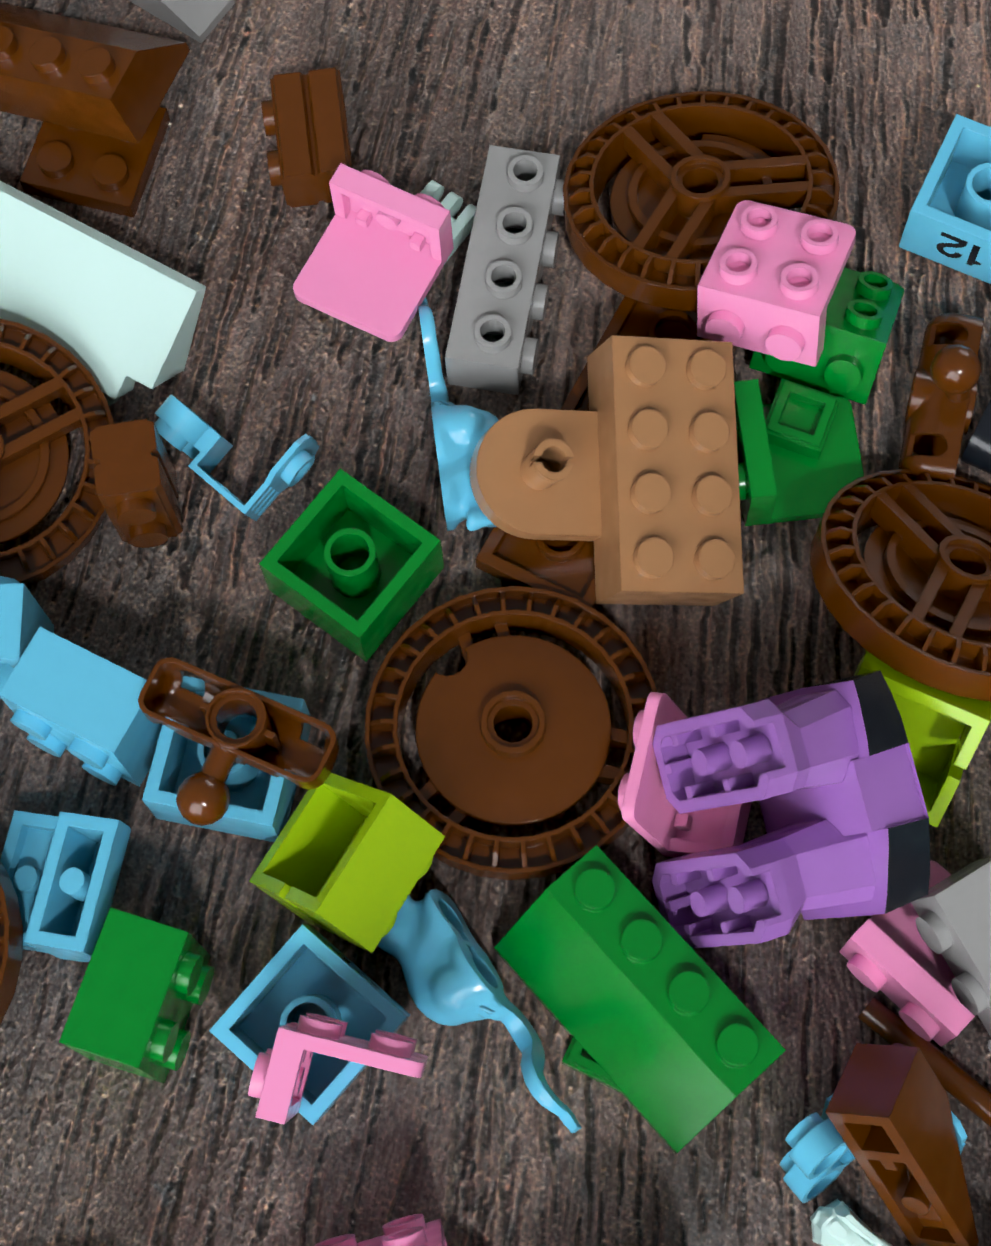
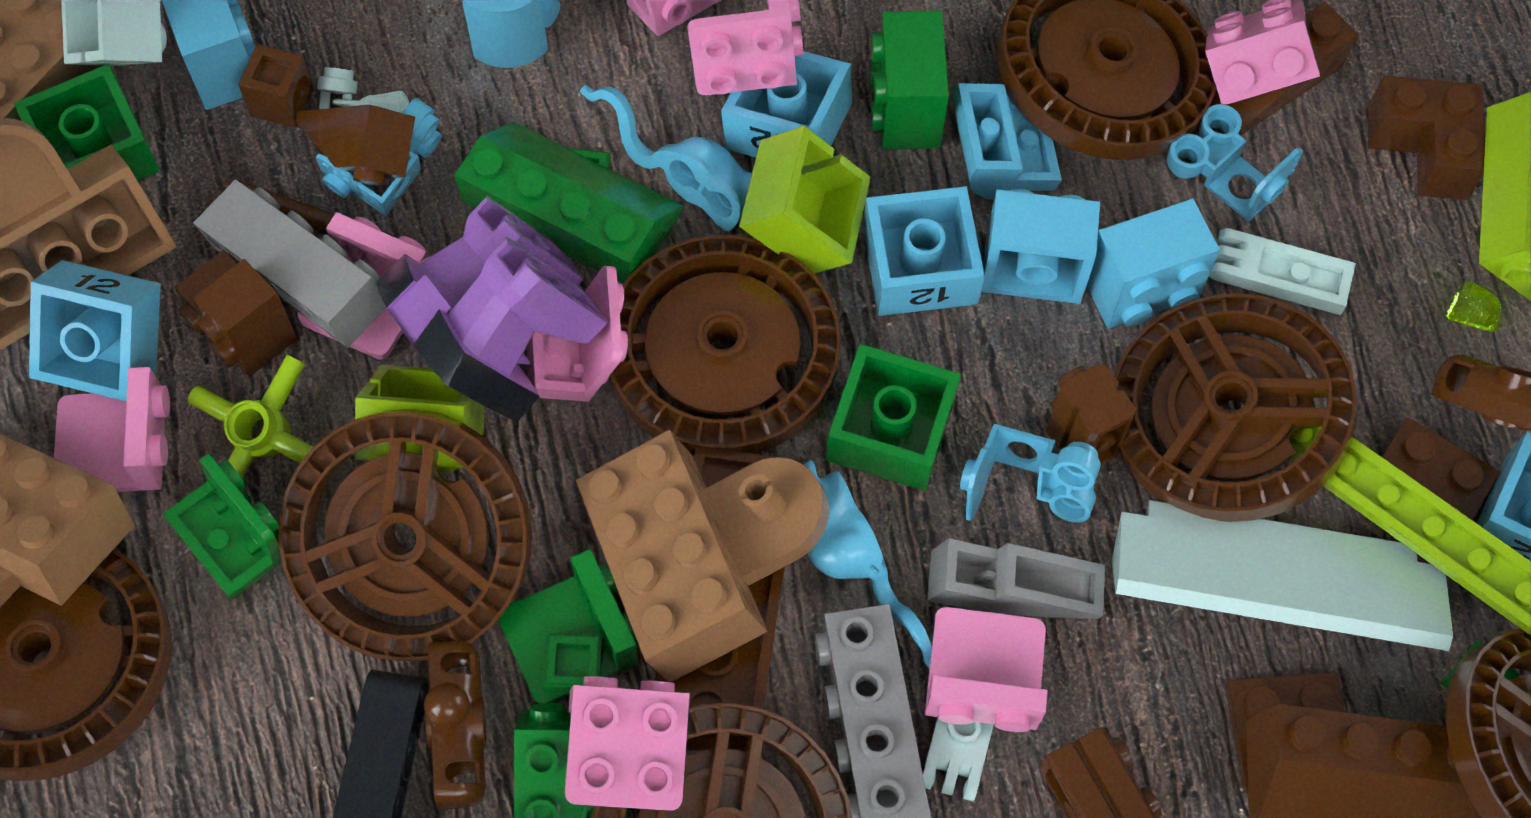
camera: 155 degrees right, 5 degrees down
reddish brown piece [138,657,339,826] -> none
none -> light grey slope [927,538,1105,619]

